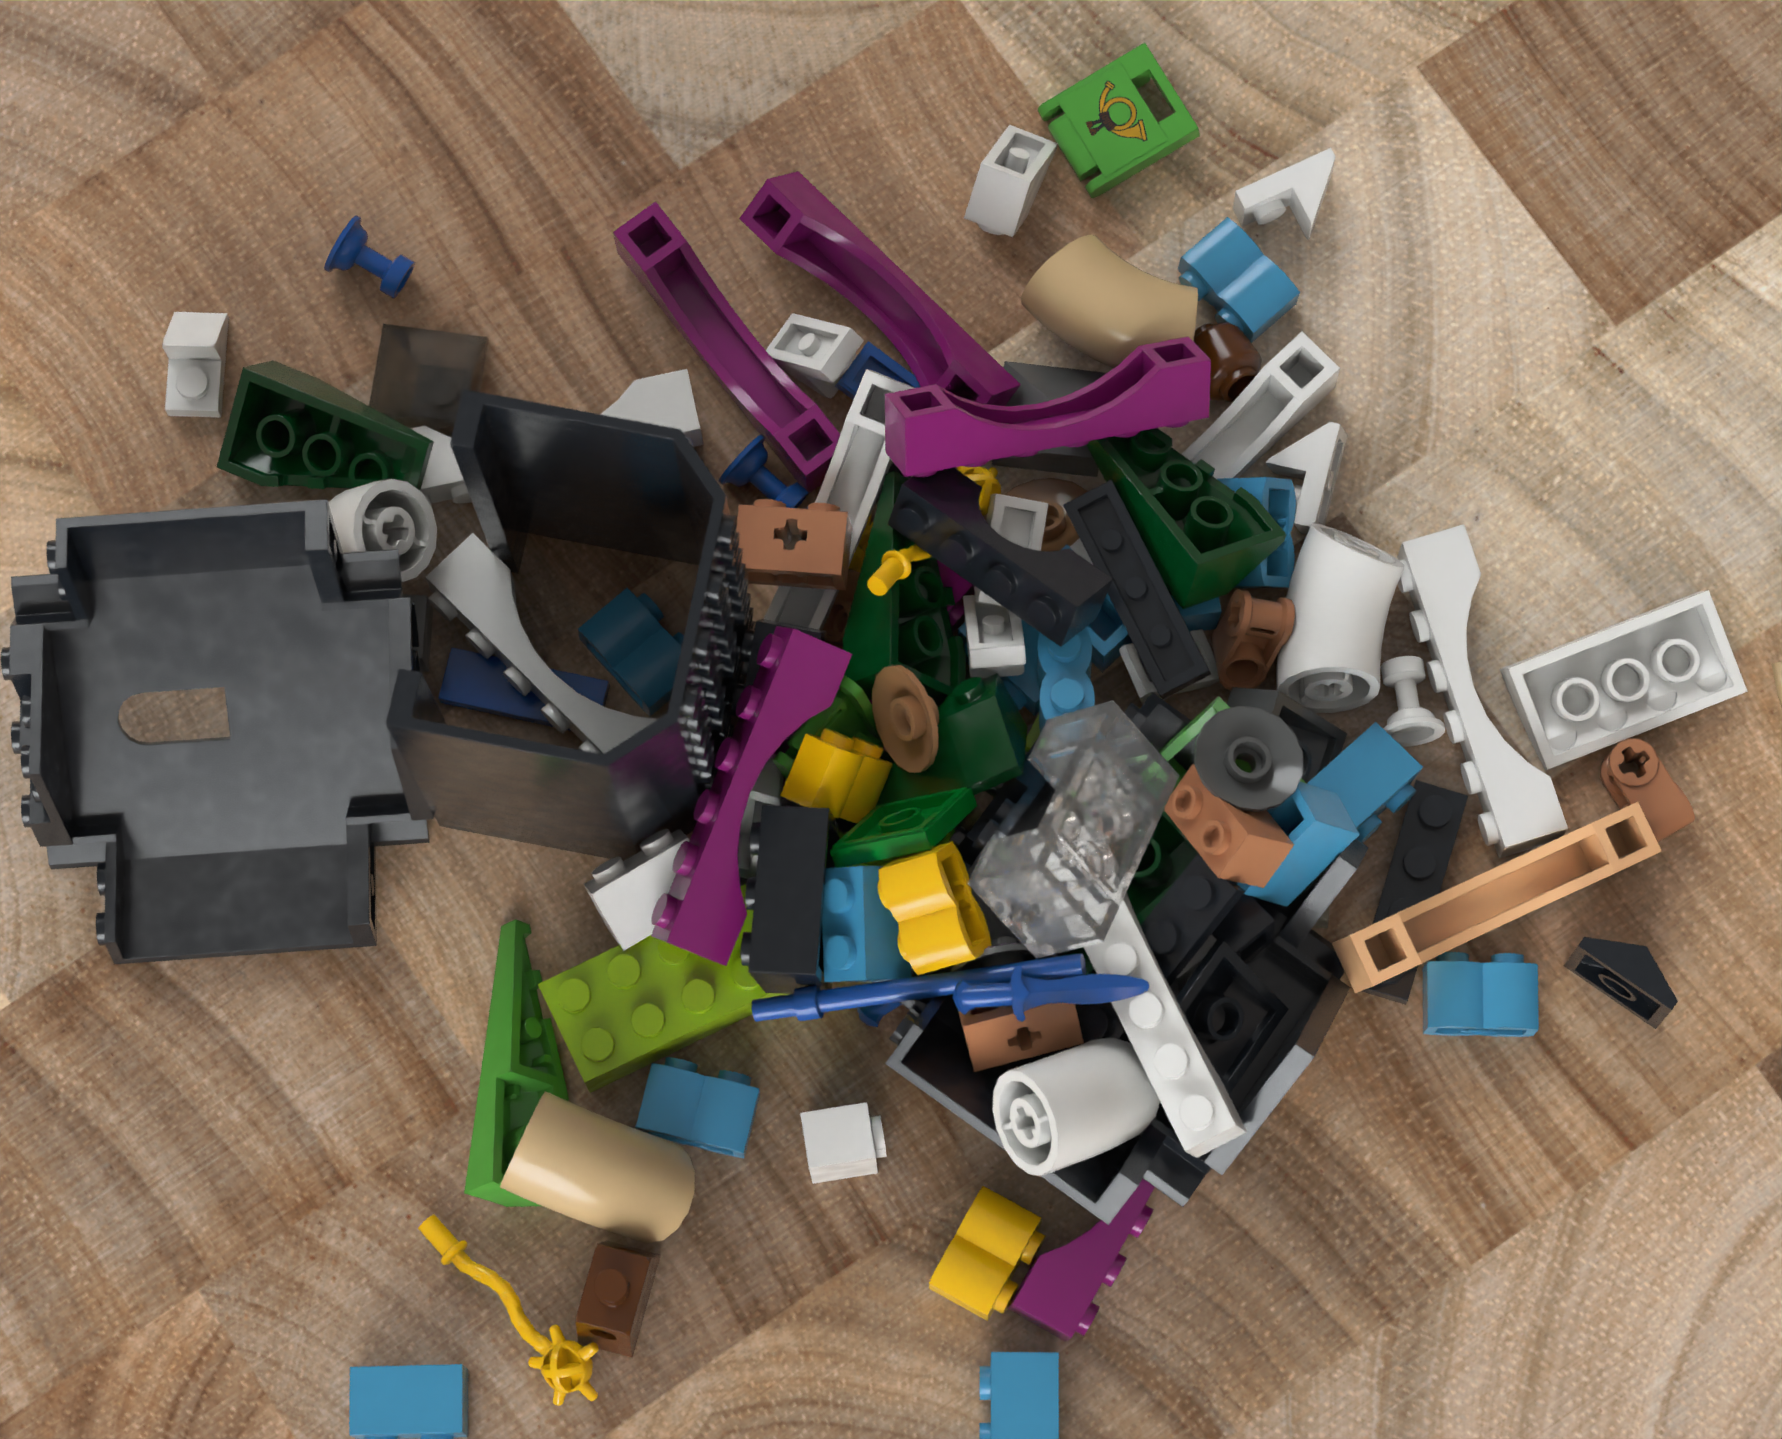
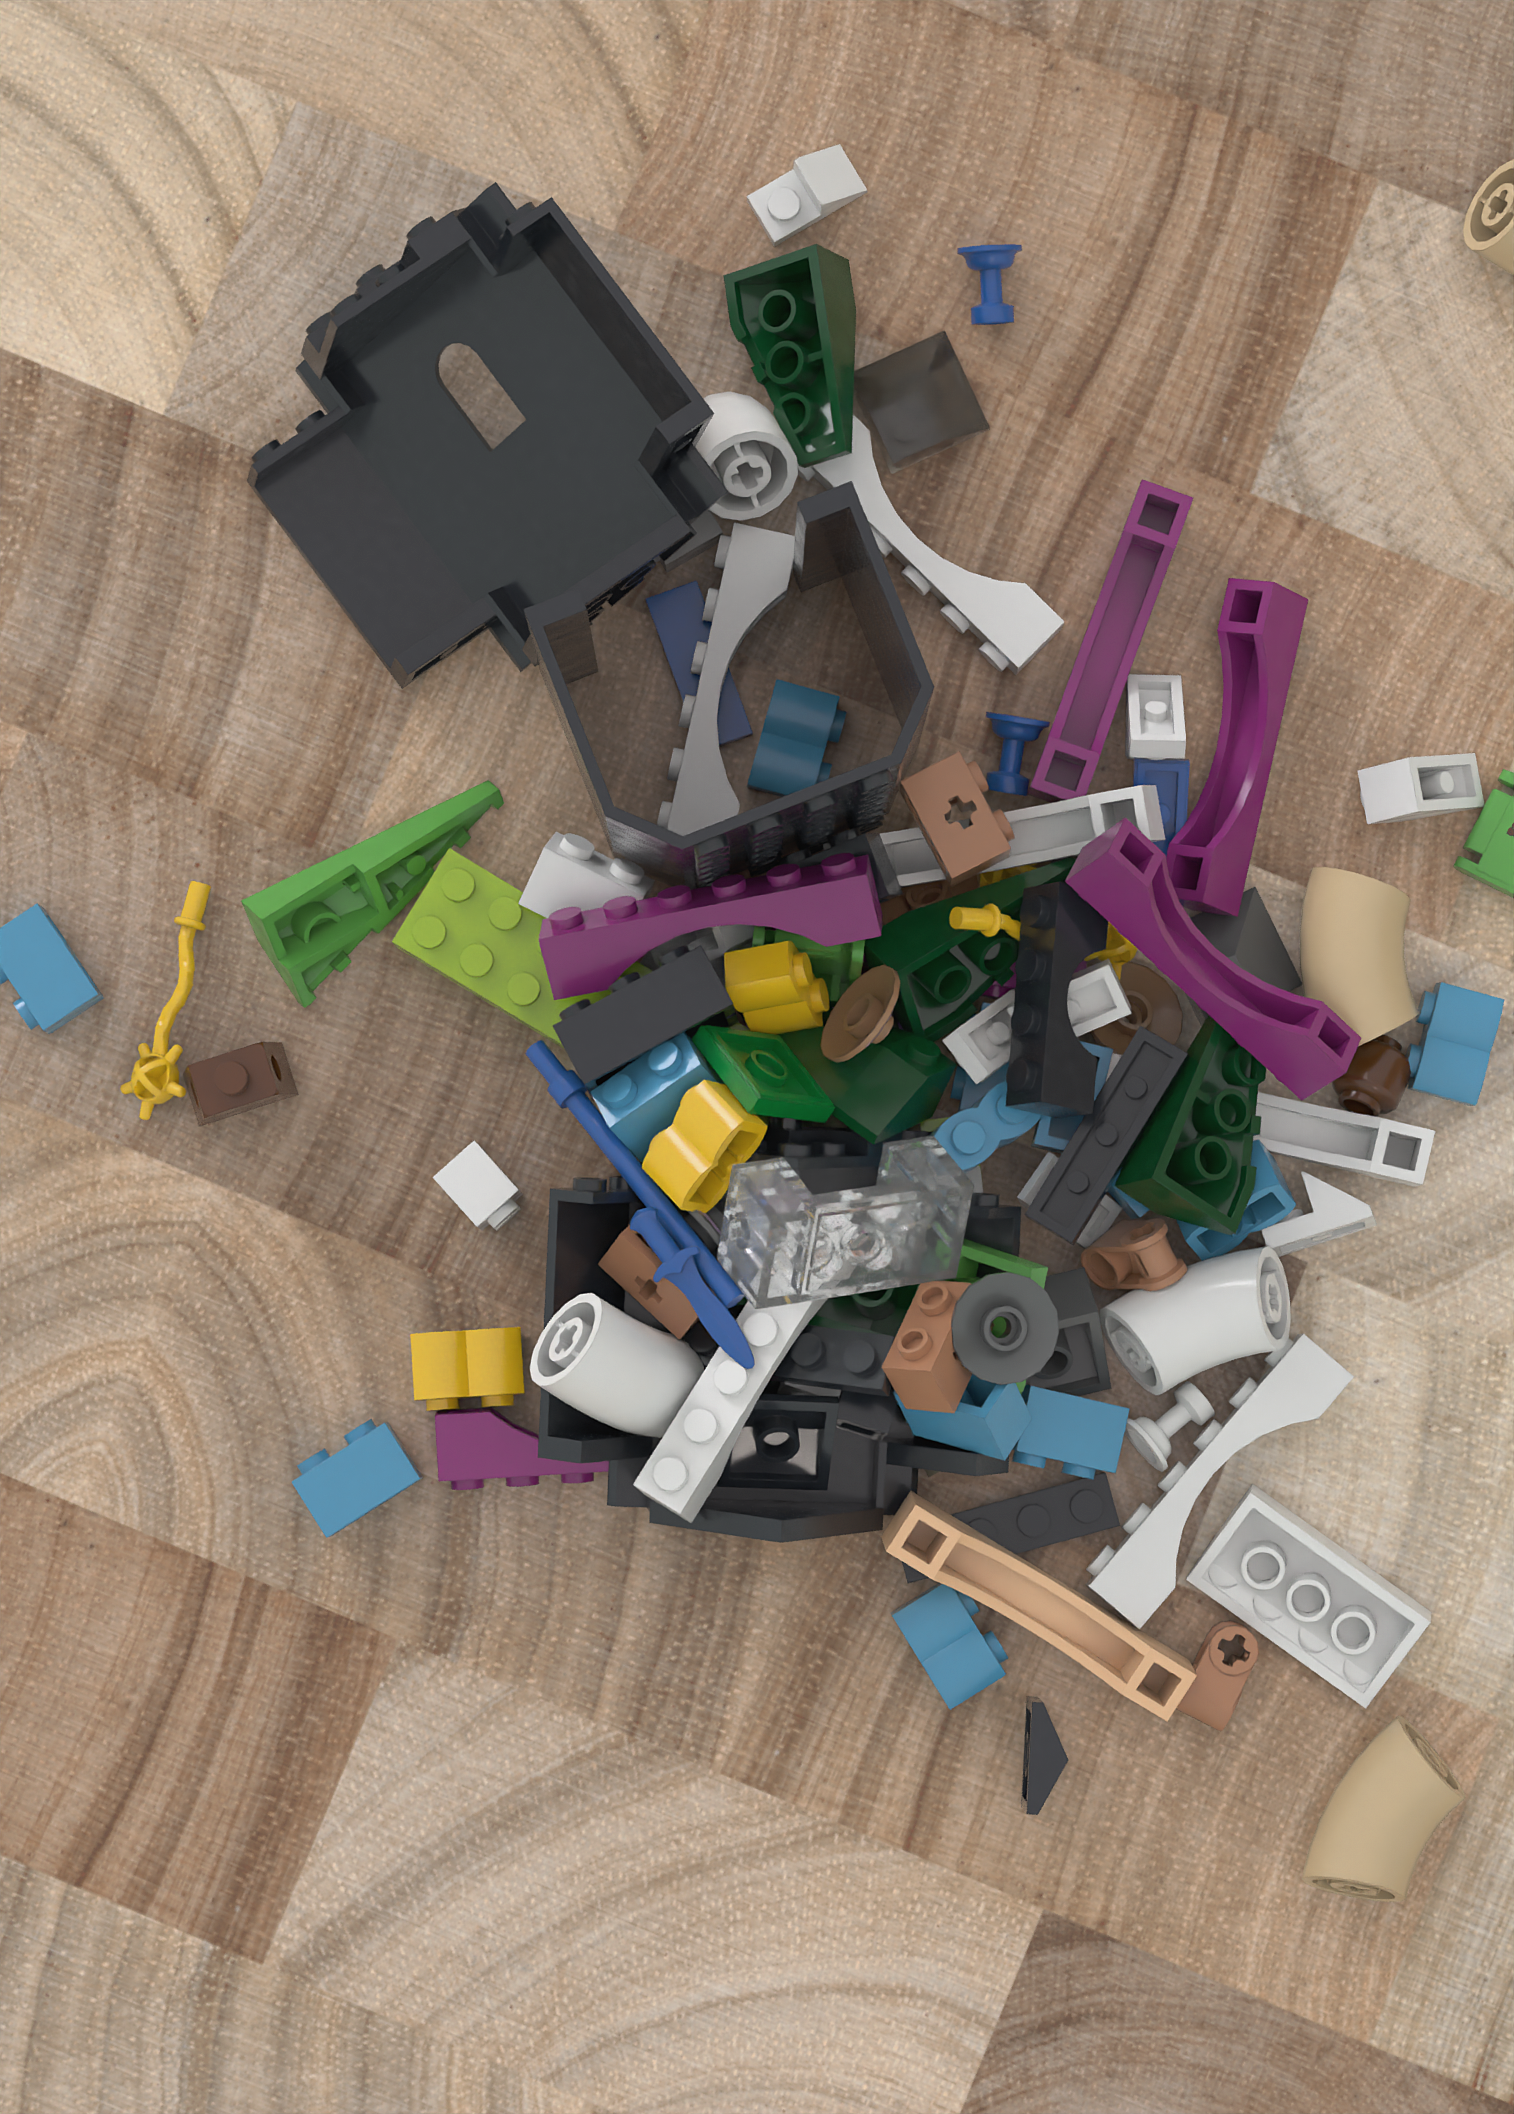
camera: 50 degrees right, 10 degrees up
tan brick [500,1091,695,1243] -> none
dark azure brick [635,1057,760,1158] -> none

